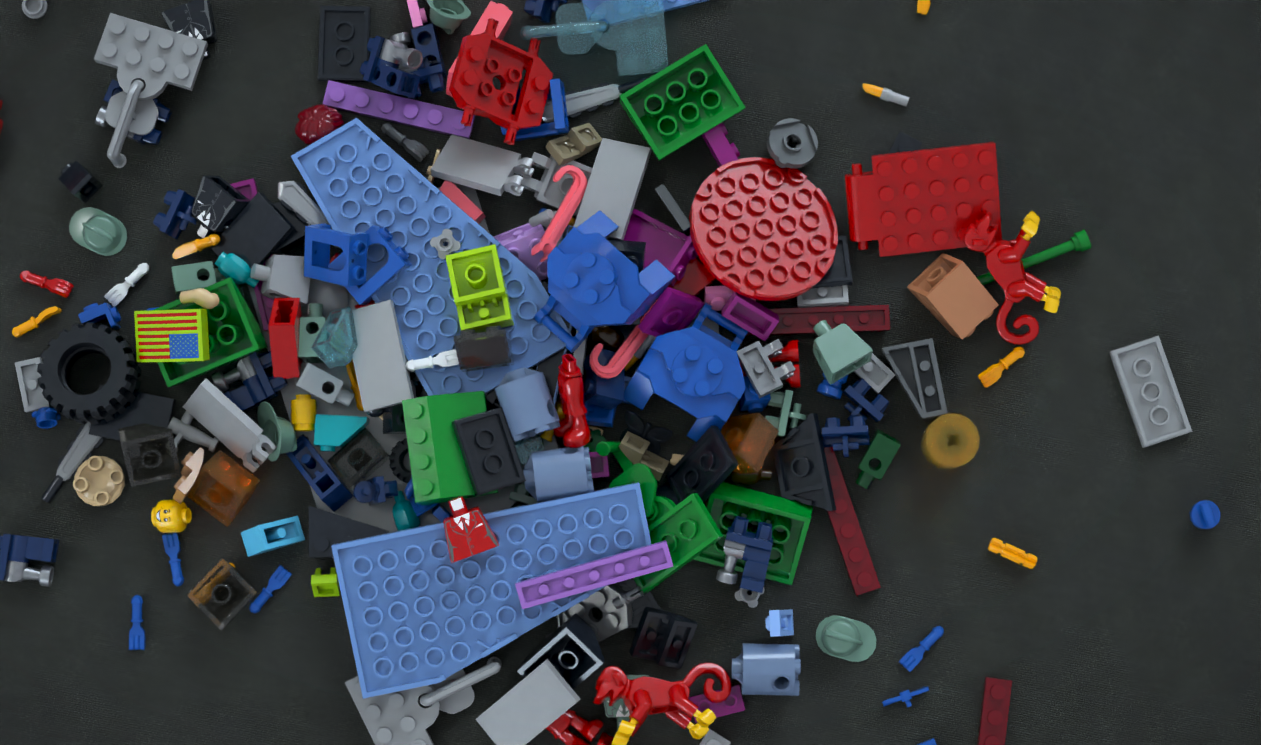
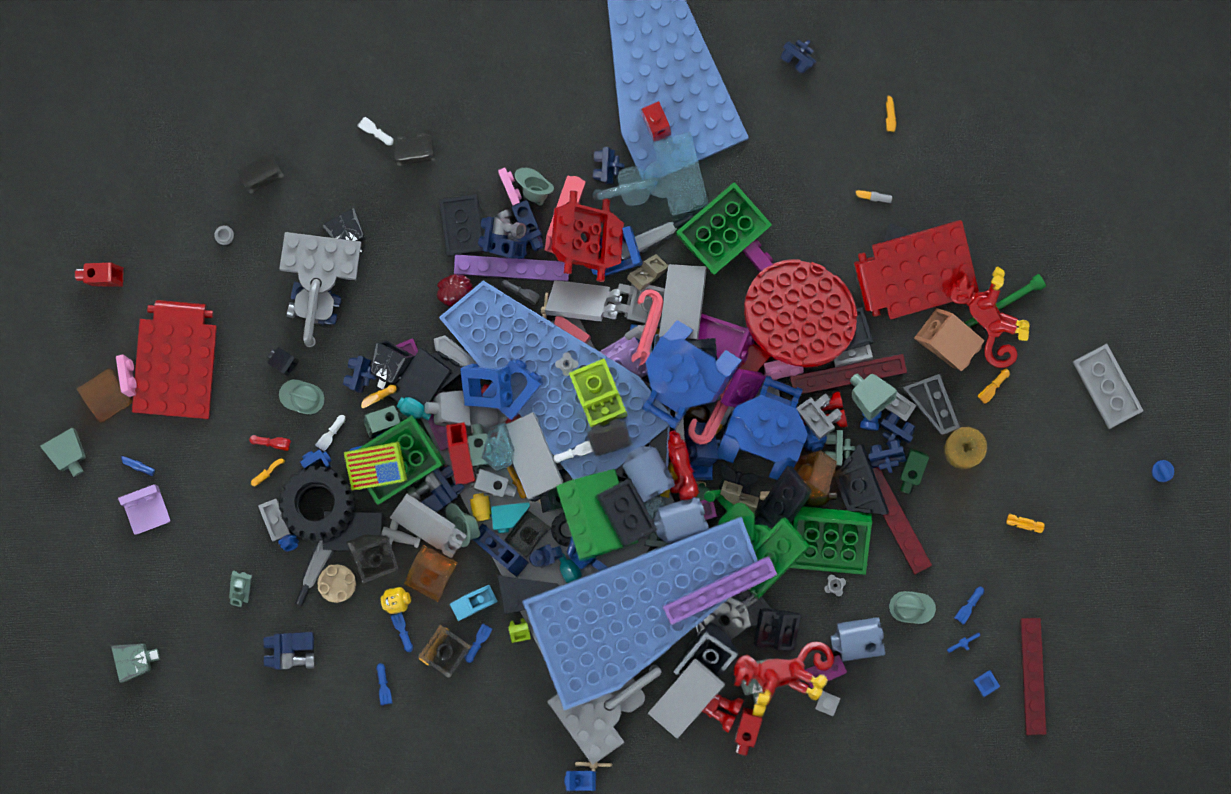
camera: 10 degrees left, 0 degrees up
slope [173,447,204,504] -> none
tan arm [179,288,219,309] -> none
red torso [443,496,499,563] -> none
dark grey tile [655,184,690,235] -> none
dark blue hips [716,516,773,593] -> none
magenta piece [722,291,779,341] -> none
light blue plate [765,609,794,637] -> none
dark grey plate [767,118,818,169] -> none

